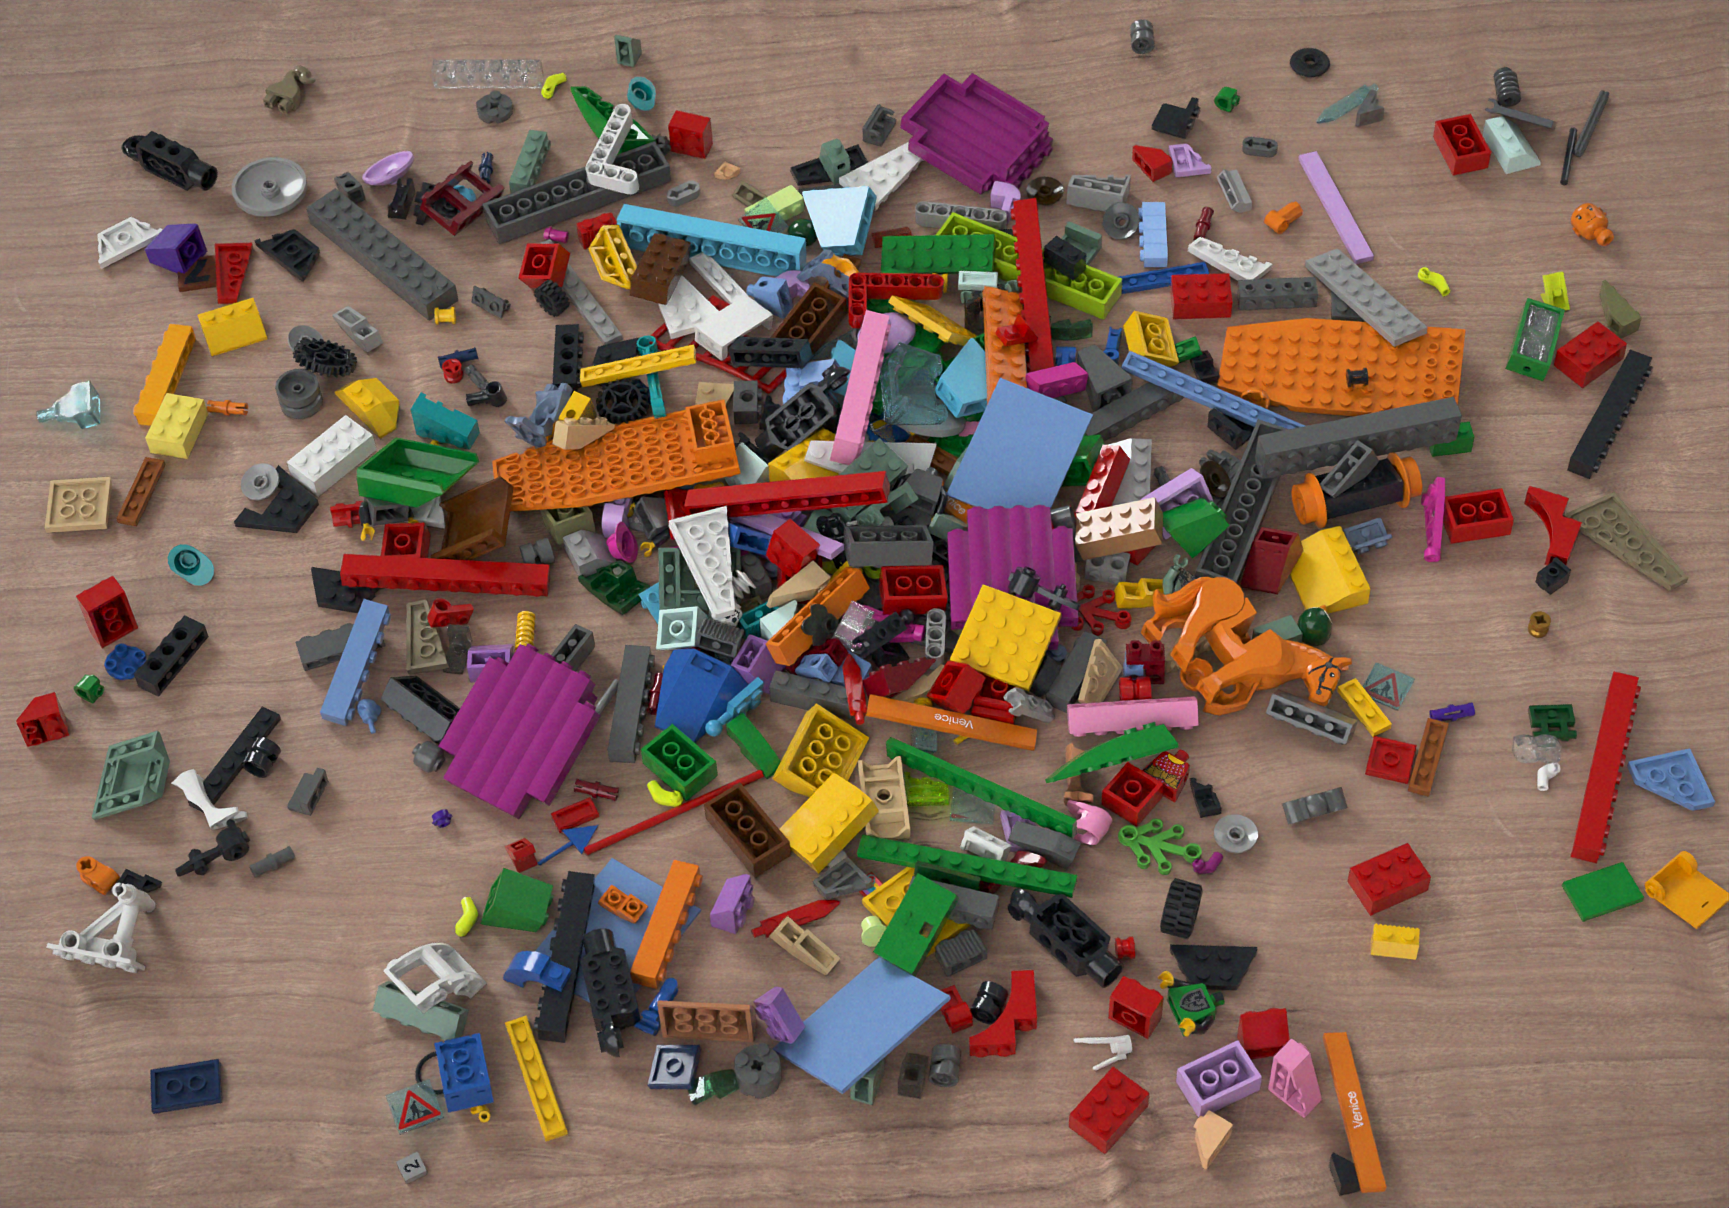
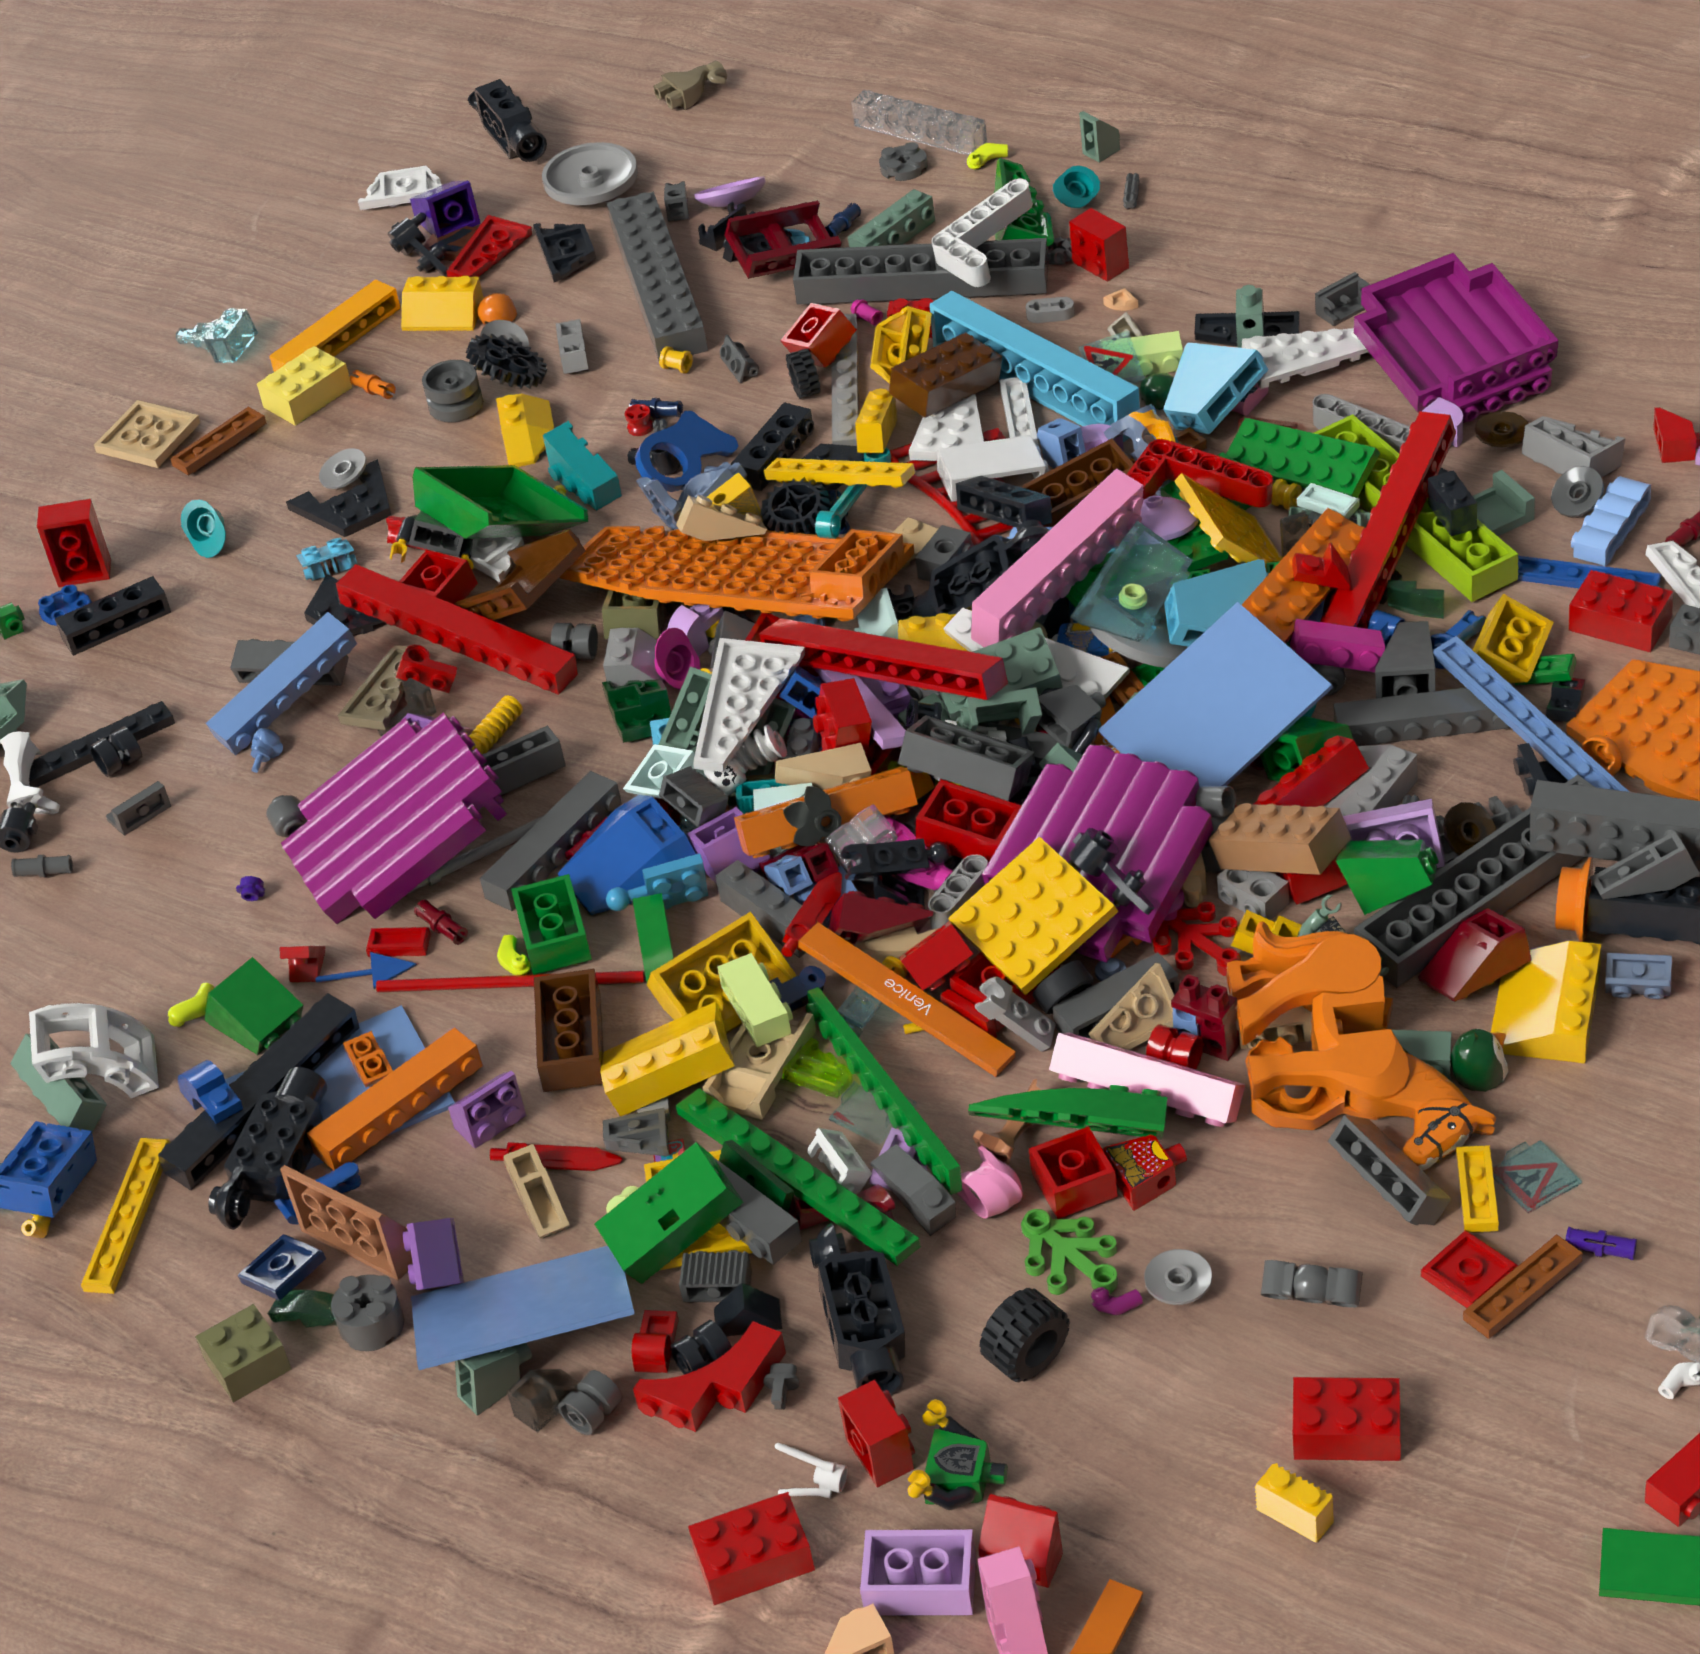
camera: 35 degrees right, 10 degrees down
white brick [287,415,376,497] -> none
black slope [380,676,460,744] -> none
red wheel [1114,936,1135,960] -> none
black wing [1170,944,1257,990] -> none
black slope [1190,778,1221,818] -> none
none -> olive brick [195,1304,292,1403]
none -> medium azure hinge [296,538,357,581]
none -> black piece [388,212,448,276]
none -> orange hair [477,293,517,324]
none -> blue animal [635,411,738,492]
none -> black slope [714,1283,783,1337]
none -> yellowish green brick [717,953,793,1047]
none -> dark grey piece [763,1363,800,1410]
none -> dark blue leg [769,966,826,1012]
none -> yellow brick [855,388,897,453]
none -> yellowish green plate [1119,583,1147,610]
none -> dark grey axle [1123,173,1140,209]

